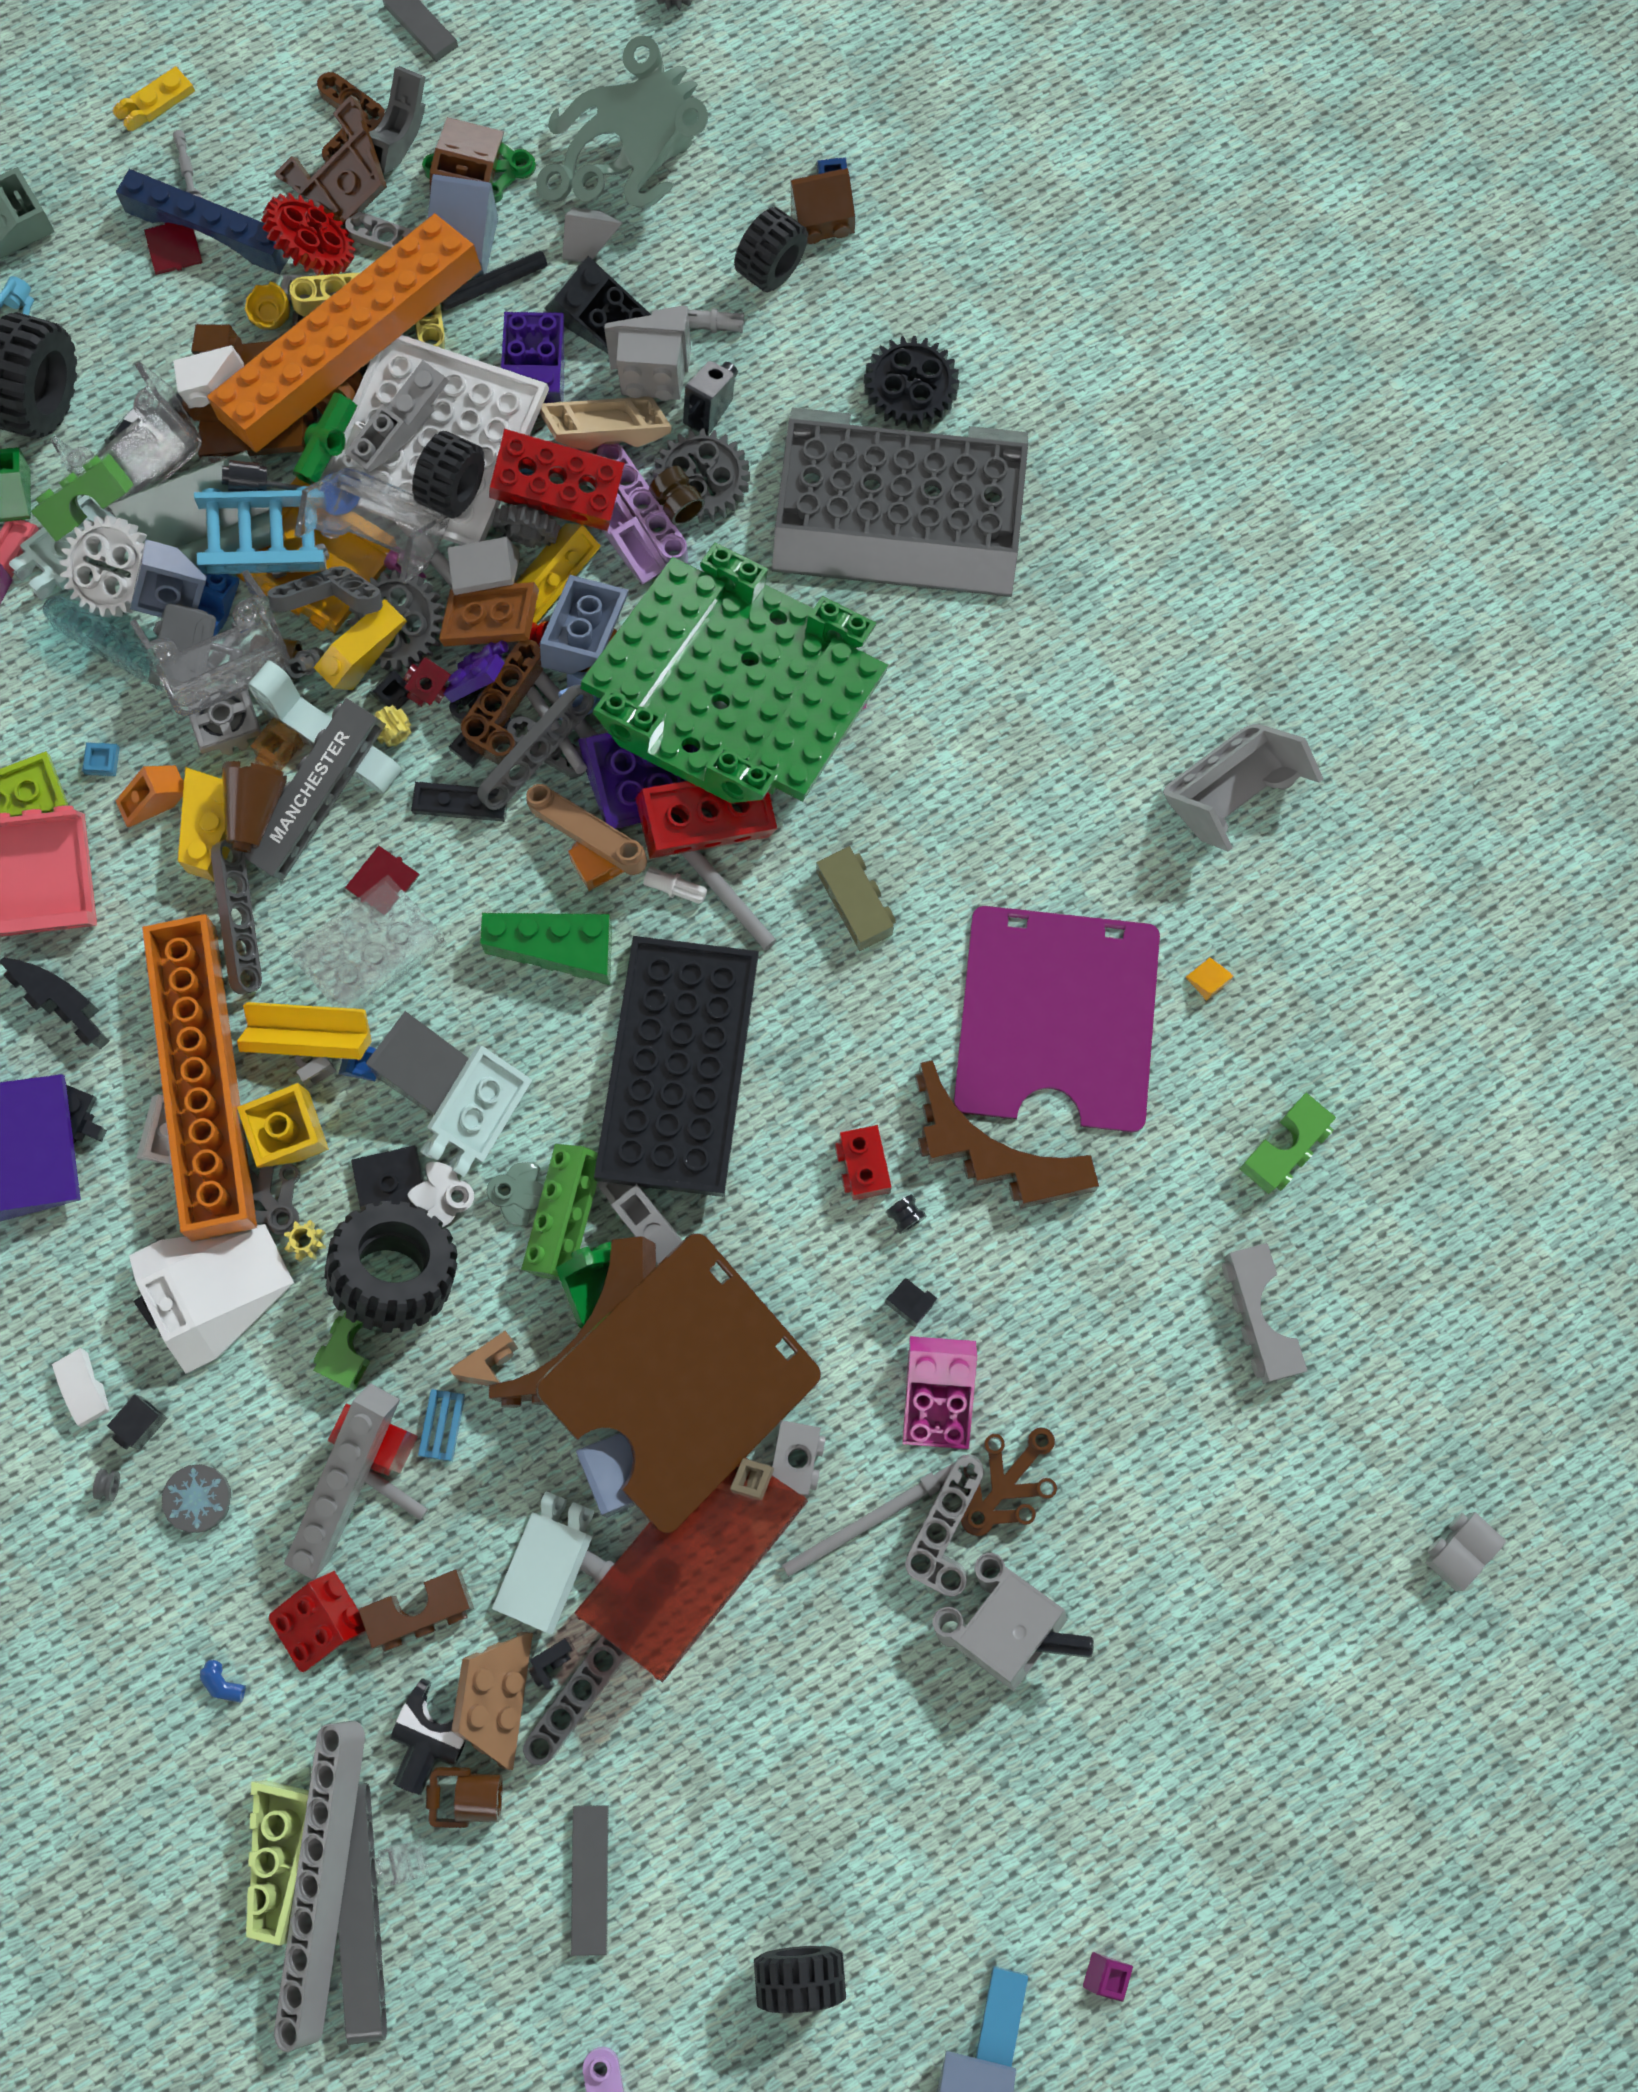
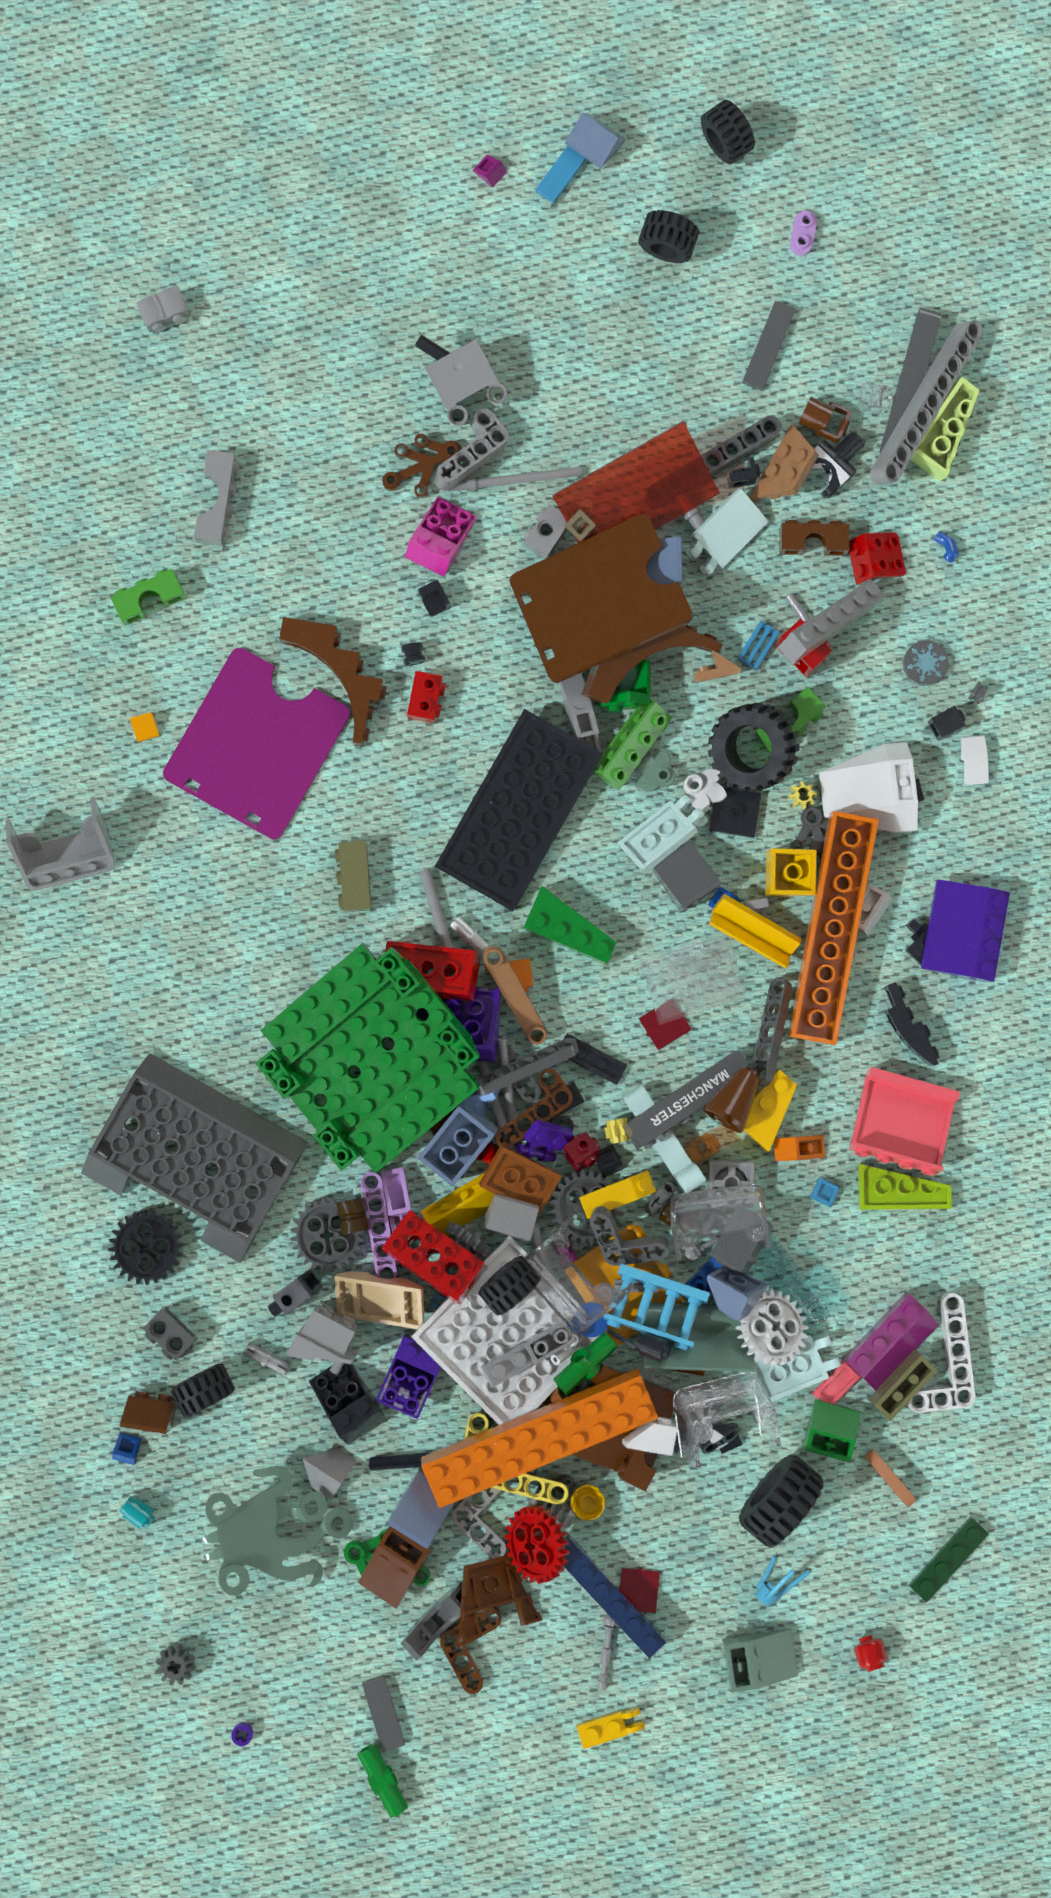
camera: 160 degrees left, 10 degrees up
bright green arch [31,453,134,541] -> none
none -> teal brick [119,1496,155,1530]
none -> dark grey brick [143,1307,198,1361]

